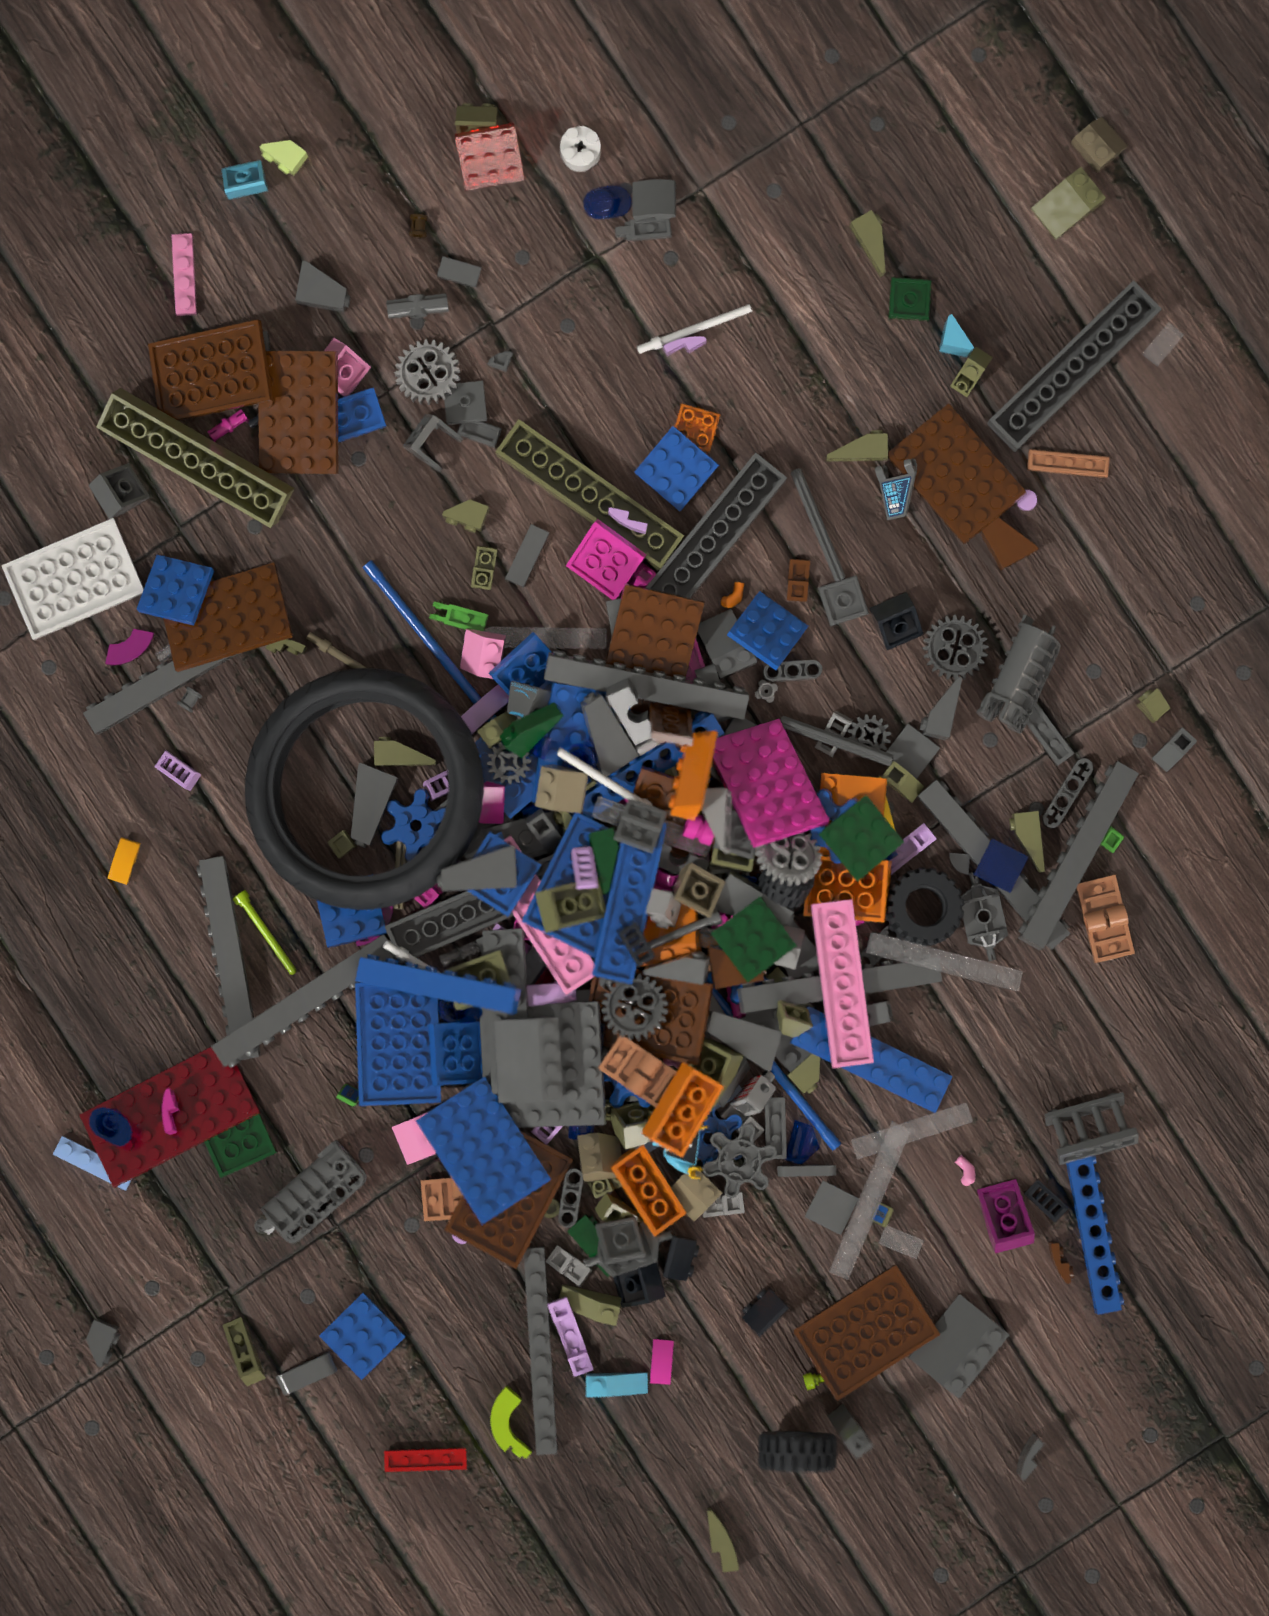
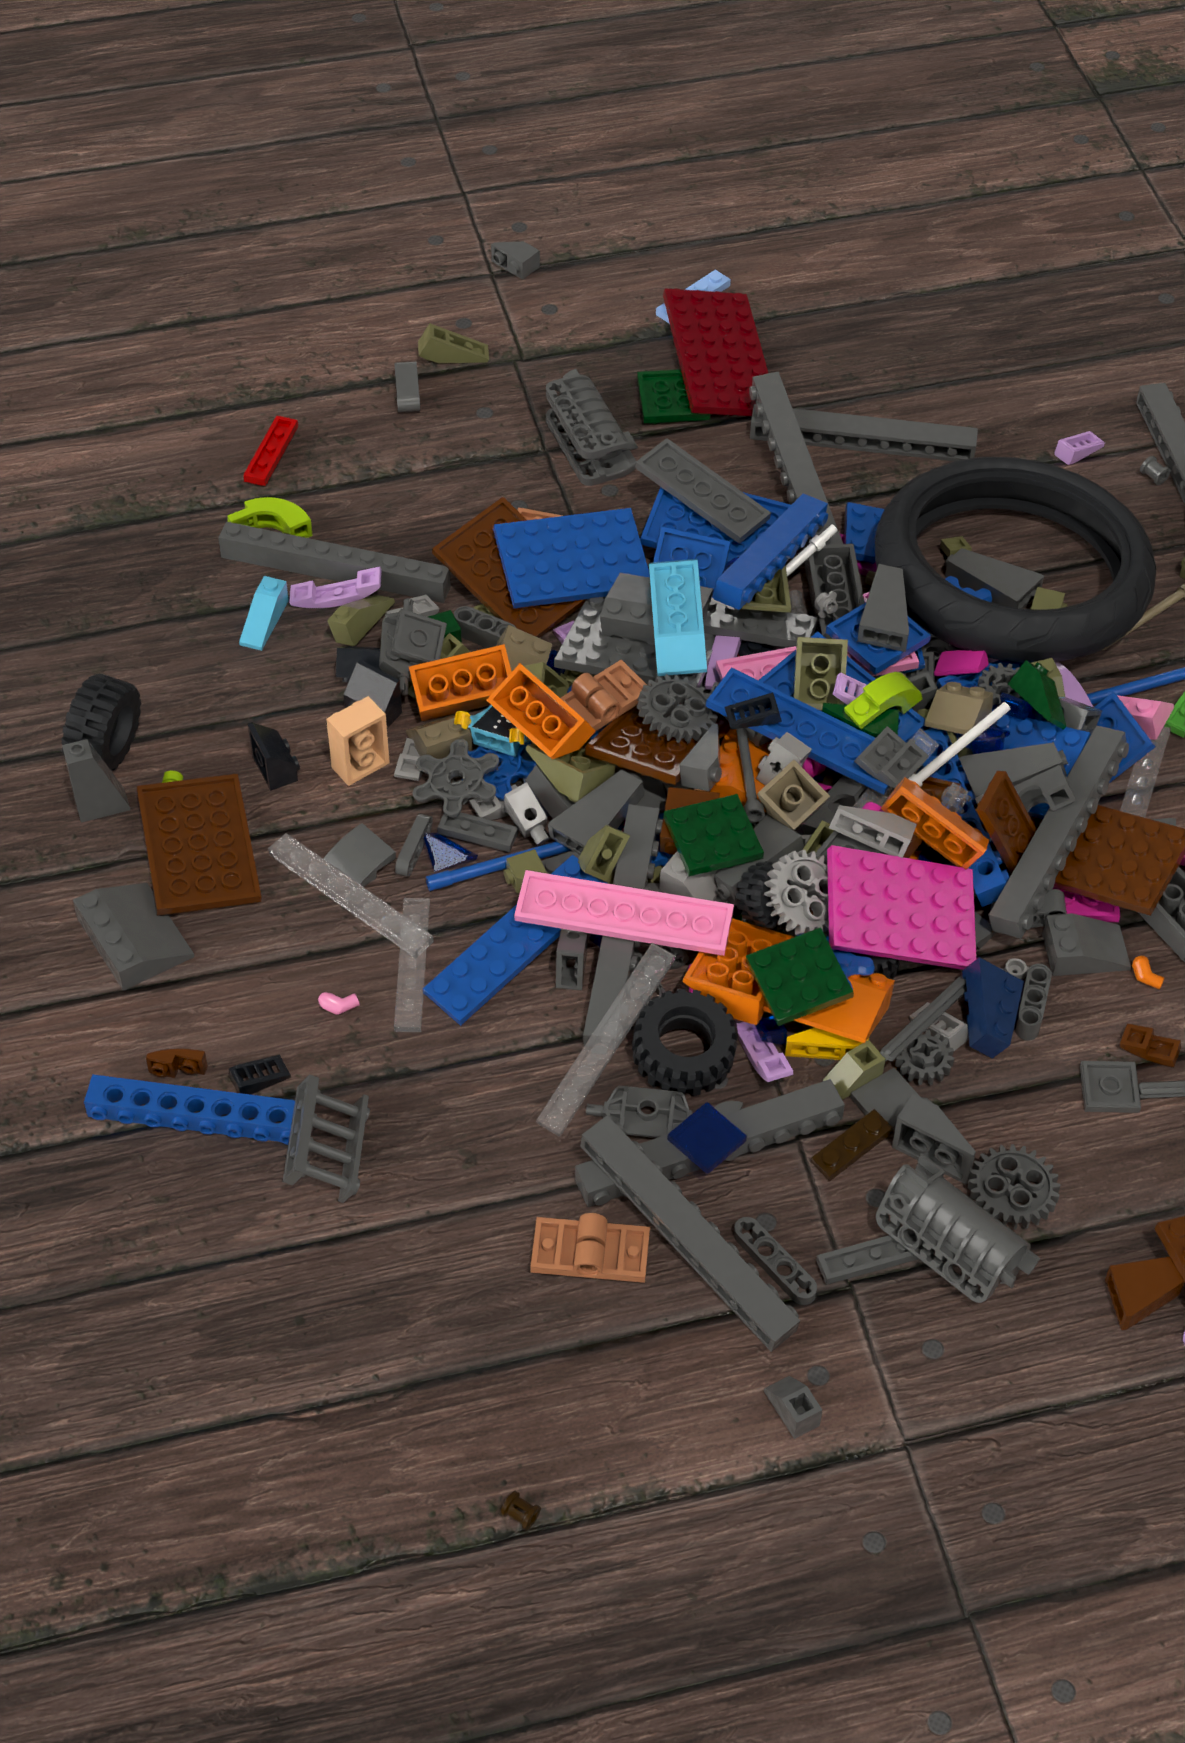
camera: 110 degrees right, 35 degrees down
clear blue piece [89,1107,132,1146] -> none
light orange slope [108,837,141,885] -> none
dark pink slope [162,1089,179,1135] -> none
lime piece [232,890,297,975] -> none
blue plate [319,1292,406,1380] -> none
dark pink slope [650,1339,674,1385] -> none
olive slope [707,1508,739,1572] -> none
blue plate [727,591,808,670] -> none
black slope [869,592,924,651] -> none
slope [871,1202,894,1227] -> none
clear tile [878,1225,924,1259] -> none
magenta slope [977,1179,1035,1253] -> none
olive slope [1009,811,1045,873] -> none
bright green slope [1100,826,1124,853] -> none
olive slope [1136,689,1170,723] -> none
none -> light nougat brick [326,696,390,786]
none -> dark grey plate [635,438,771,544]
none -> medium azure slope [649,559,707,676]
none -> dark brown plate [811,1109,893,1181]
none -> light grey plate [815,591,838,618]
none -> lime arch [844,672,922,729]
none -> clear plate [941,782,971,814]
none -> dark blue wedge [962,957,1024,1059]

